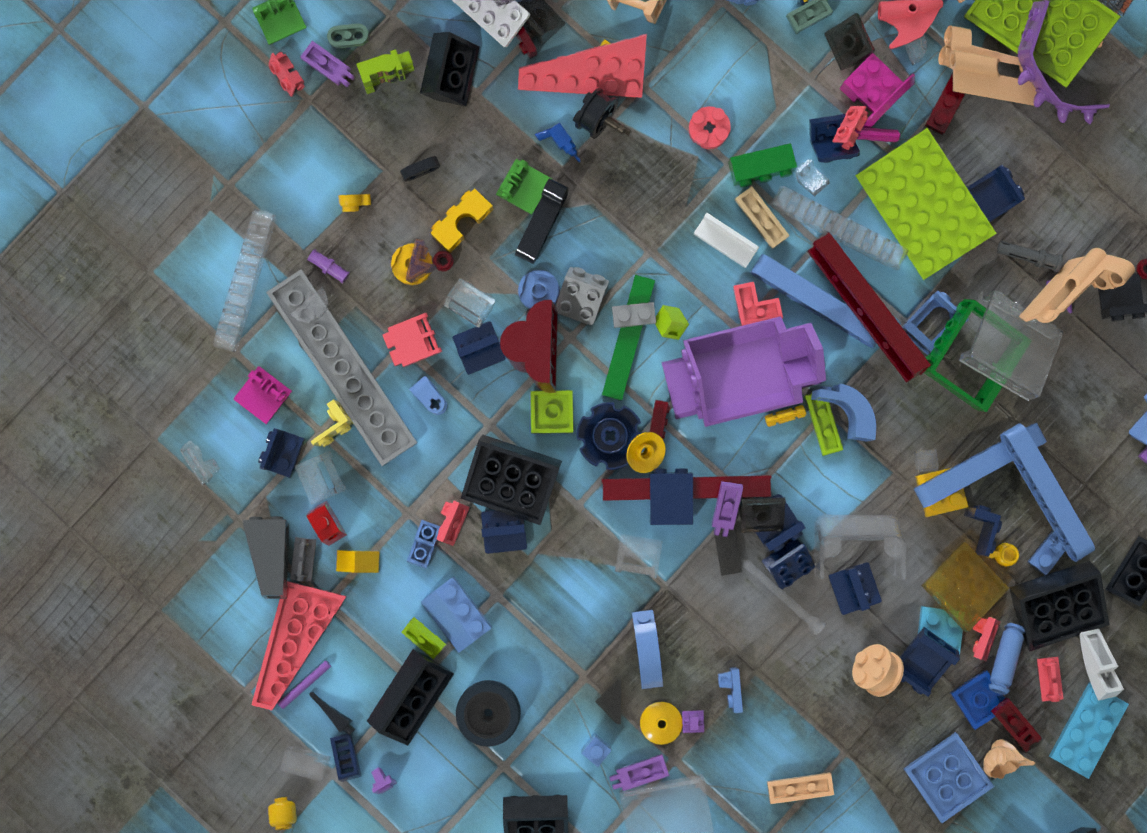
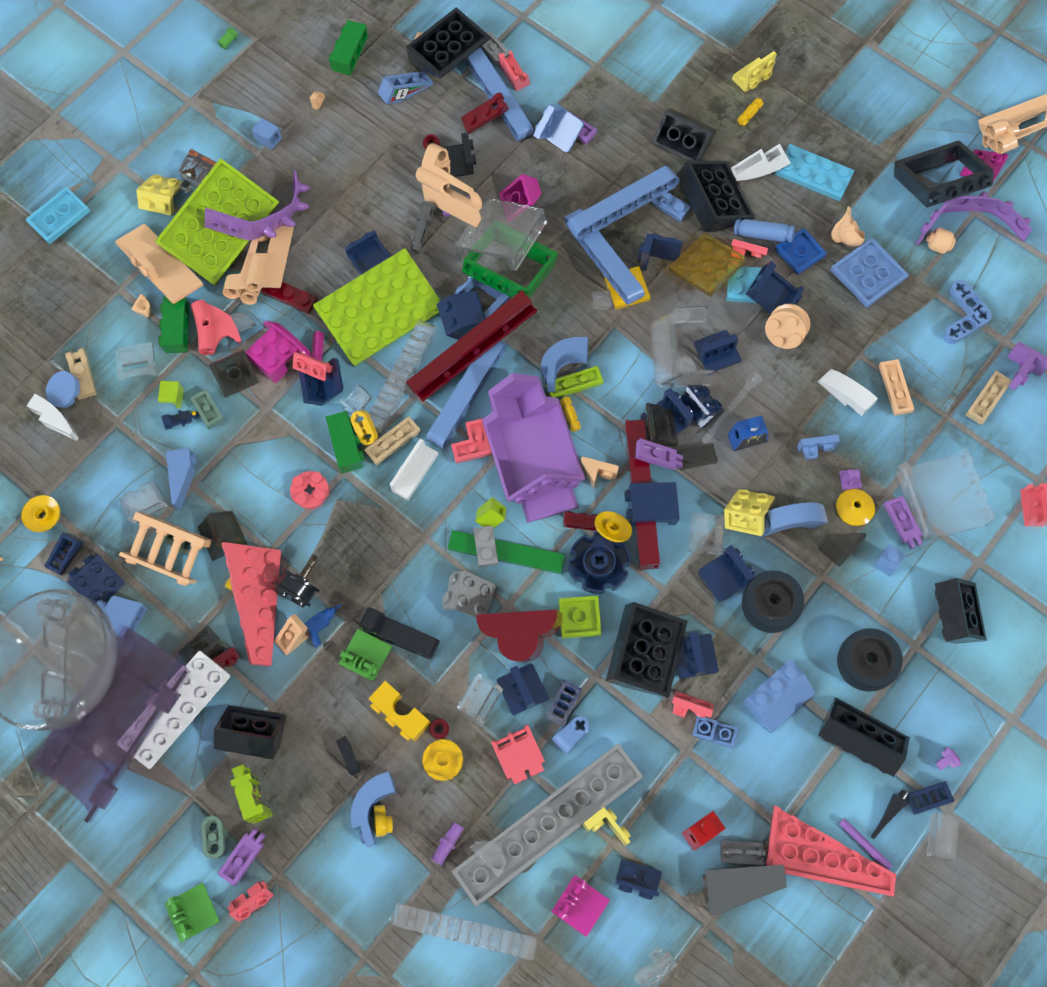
camera: 90 degrees left, 15 degrees down
yellow head [268,797,297,830] -> none
clear plate [295,451,347,505] -> none
yellow slope [336,550,380,573] -> none
lime plate [401,617,446,660] -> none
slope [406,239,437,283] -> none
medium blue tile [518,270,560,309] -> none
yellow piece [987,543,1019,567] -> none
dark red plate [991,697,1042,753] -> none
coral hinge [1037,657,1063,702] -> none
none -> clear smoke slope [197,511,248,561]
none -> light nougat slope [274,614,310,655]
none -> yellow beam [351,410,378,445]
none -> medium blue arch [351,771,397,847]
none -> dark blue slope [436,291,486,340]
none -> dark pink slope [499,174,542,224]
none -> dark blue slope [546,680,582,727]
none -> light nougat slope [581,456,619,488]
none -> dark blue bracket [698,545,755,602]
none -> light yellow bracket [724,489,775,536]
none -> blue torso [728,416,768,451]
none -> wheel [742,570,804,633]
none -> white slope [818,369,878,416]

